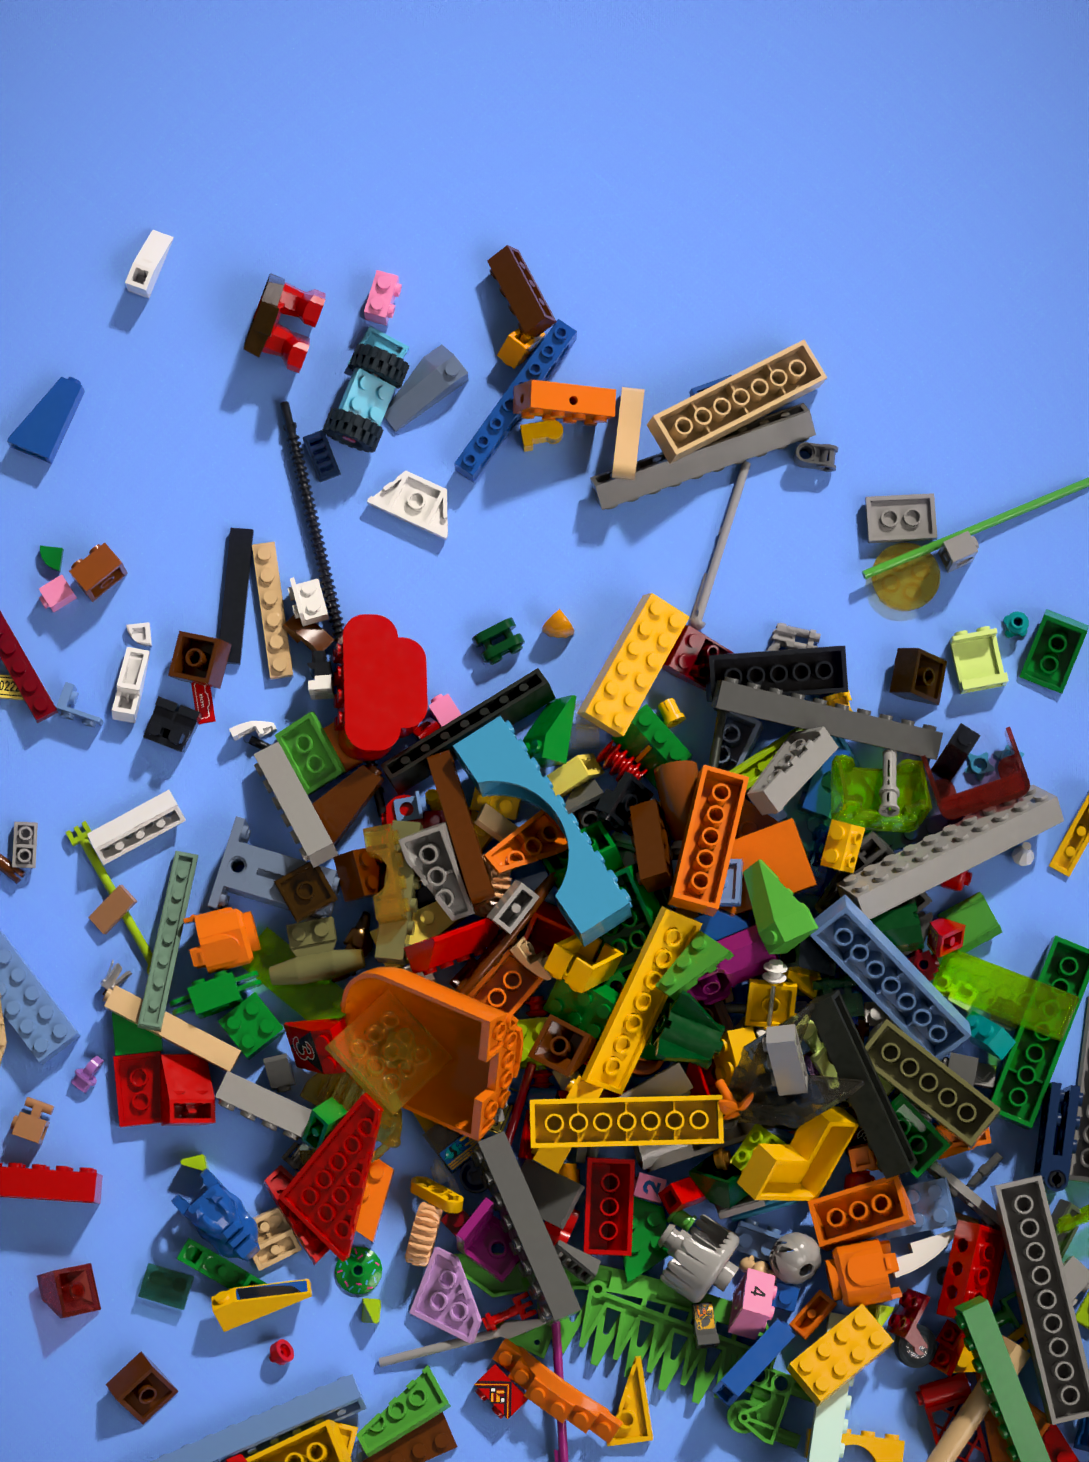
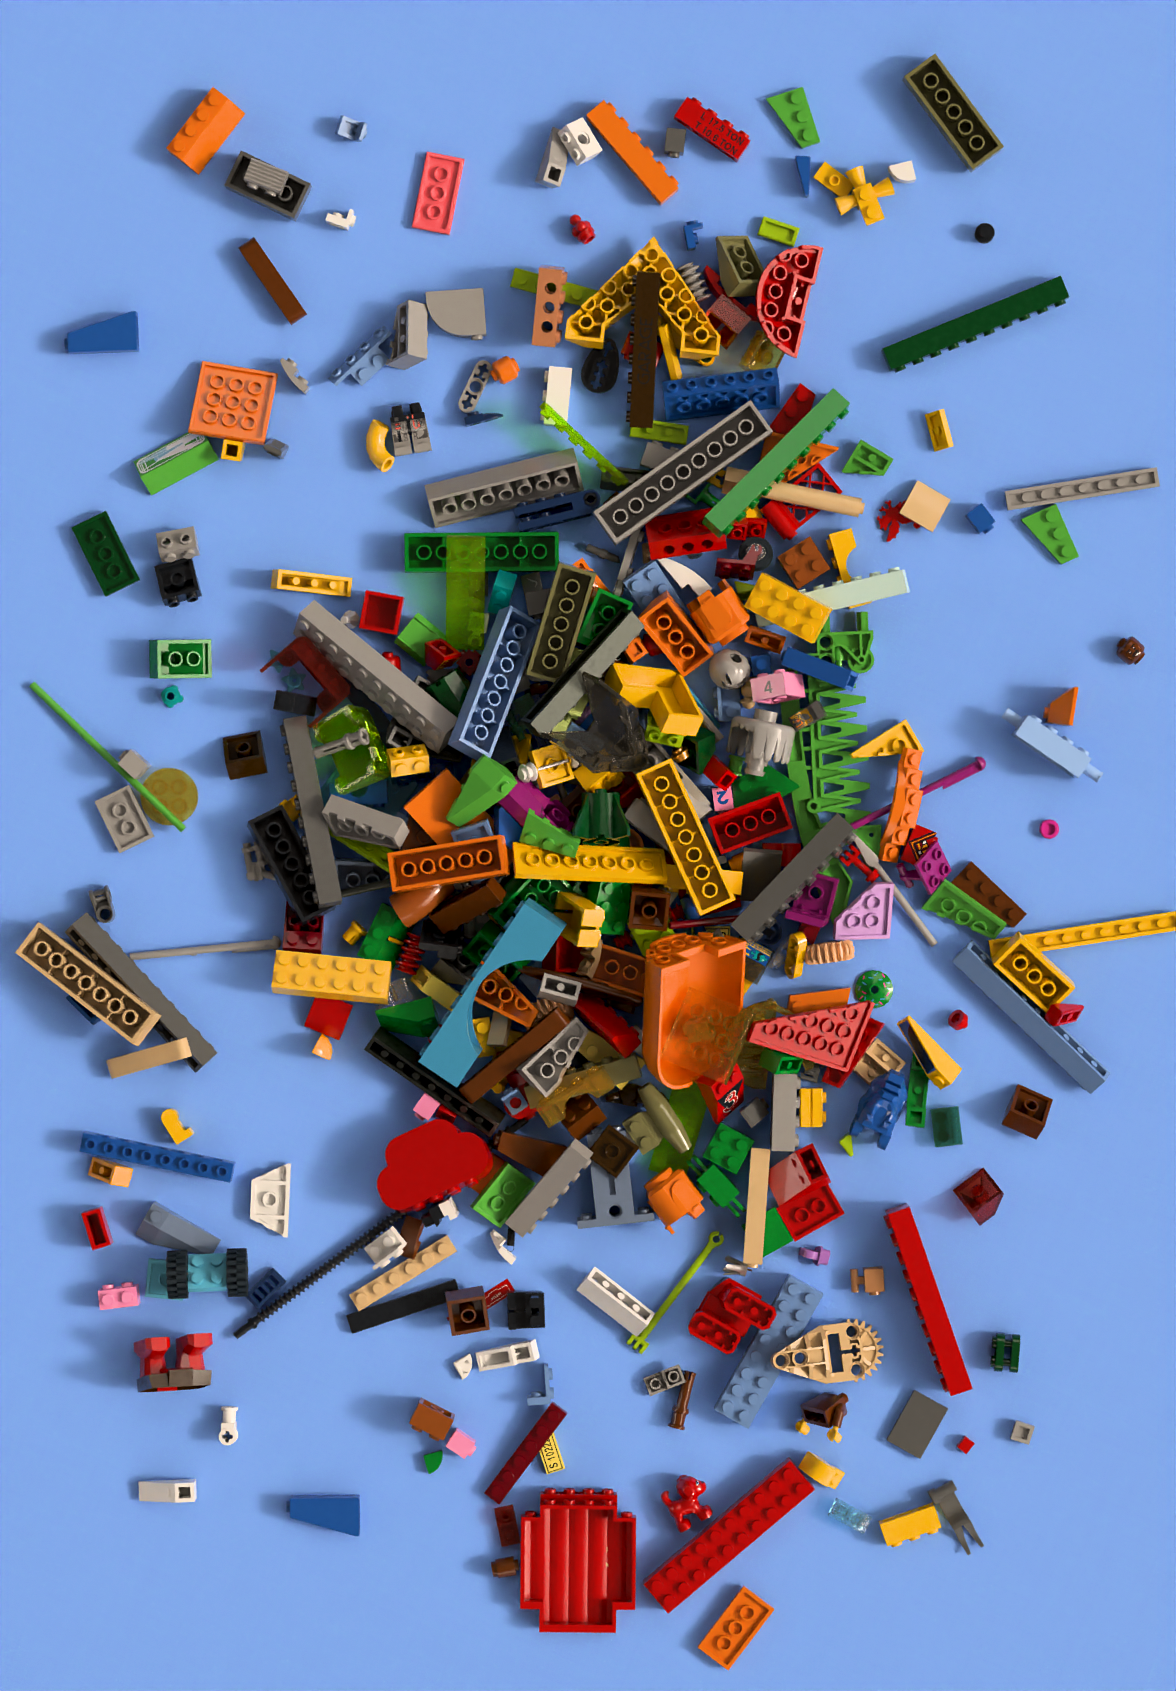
camera: 110 degrees left, 10 degrees up
medium nougat tile [88,885,138,934] -> none
sand green tile [137,851,198,1032] -> none
lime slope [361,1298,381,1324] -> none
dark green brick [472,617,525,665] -> none
reddish brown brick [487,245,557,337] -> none
orange brick [513,380,616,426] -> none
dark grey slope [554,1240,601,1285] -> none
orange plant [715,1079,754,1120] -> none
light grey brick [762,1024,808,1096] -> none
yellowish green panel [949,626,1009,694] -> none
none -> red piece [81,1206,113,1250]
none -> white connector [219,1406,238,1445]
none -> red slope [304,998,354,1040]
none -> red piece [359,590,405,636]
none -> red piece [688,1277,777,1354]
none -> dark orange brick [776,536,830,590]
none -> yellow brick [799,1087,826,1127]
none -> magenta plate [896,841,952,895]

